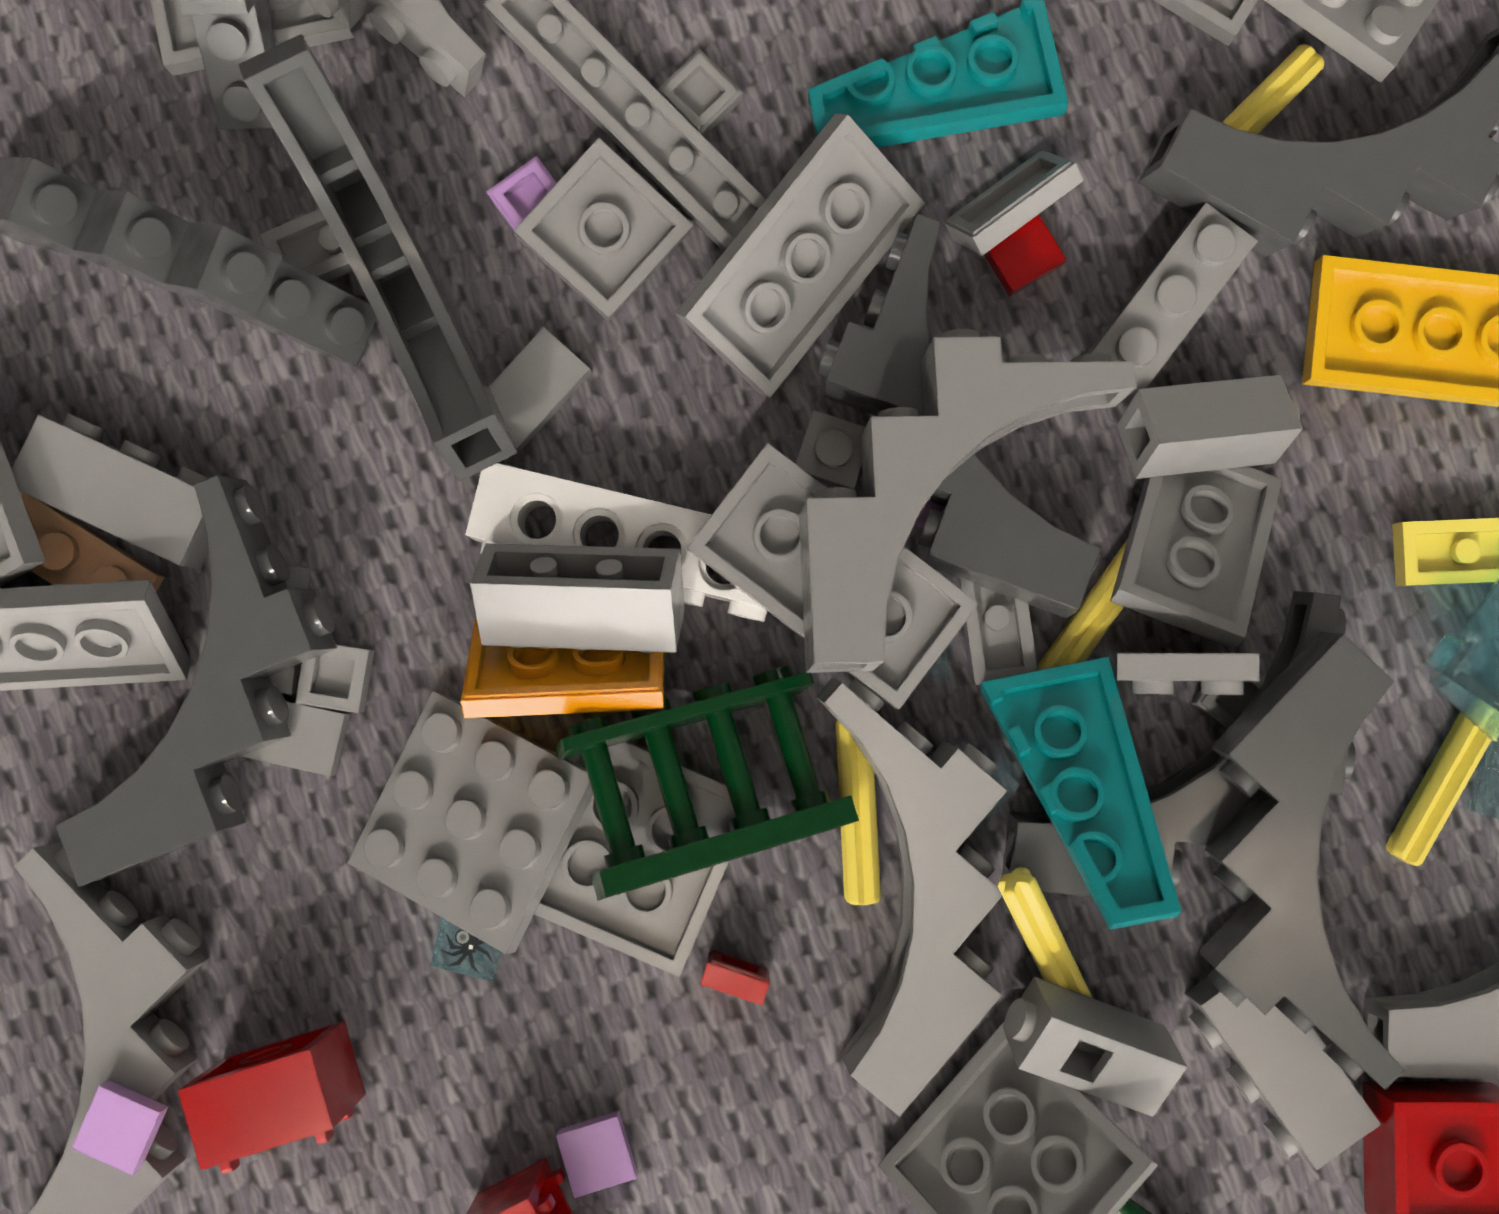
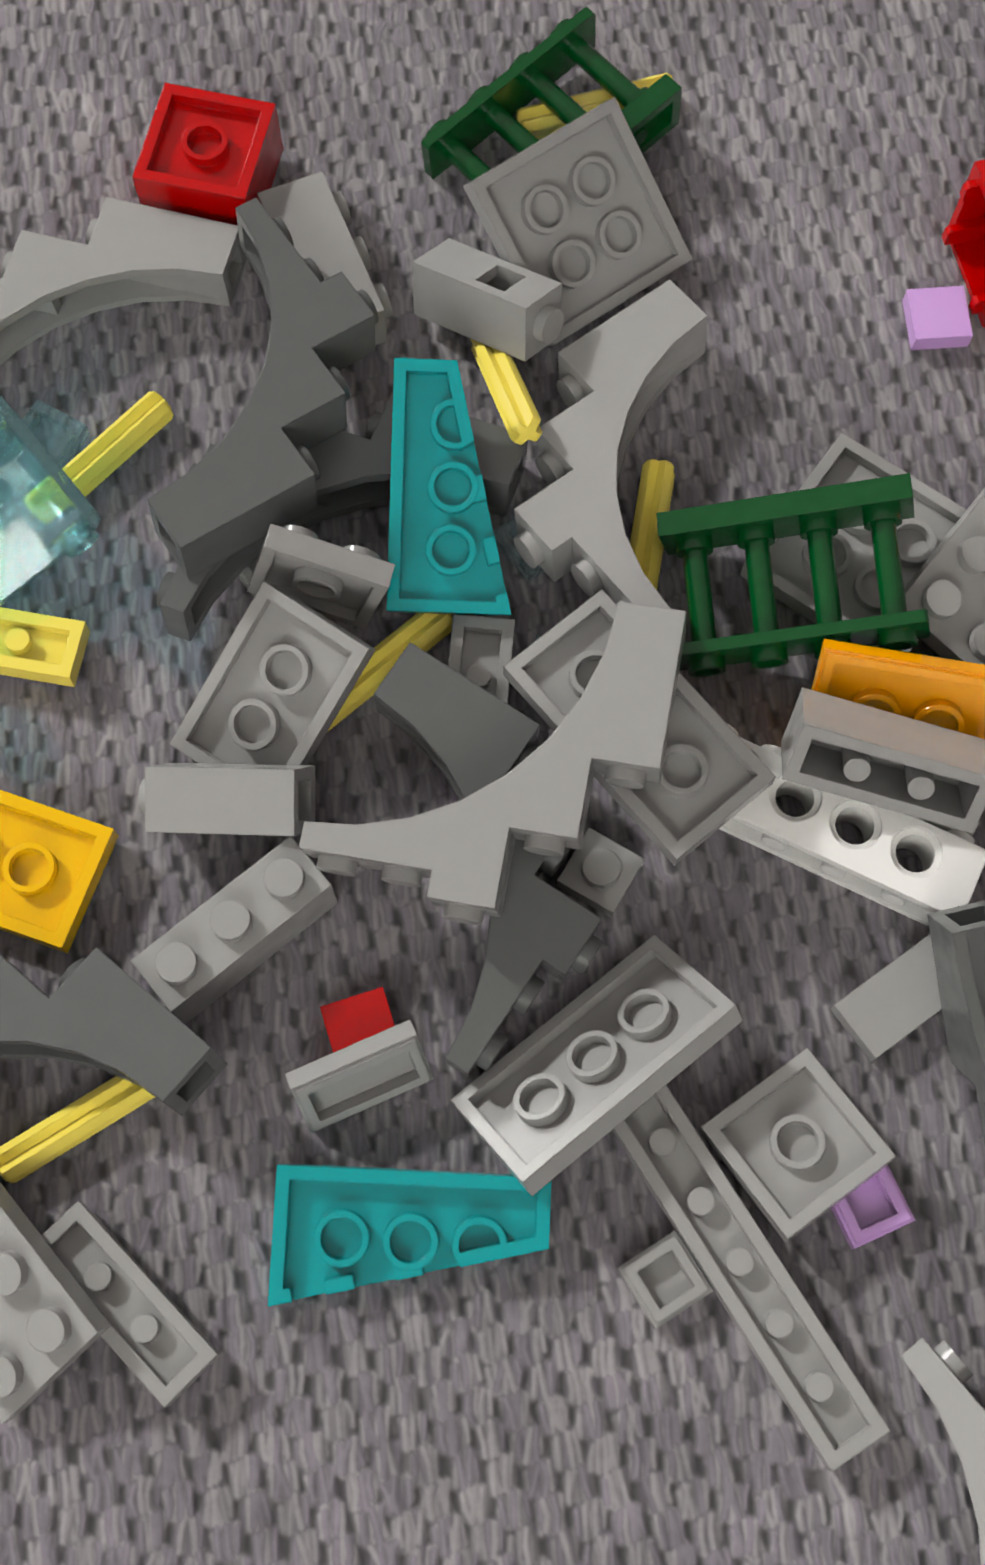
camera: 170 degrees left, 15 degrees down
tile [700,950,770,1005] -> none

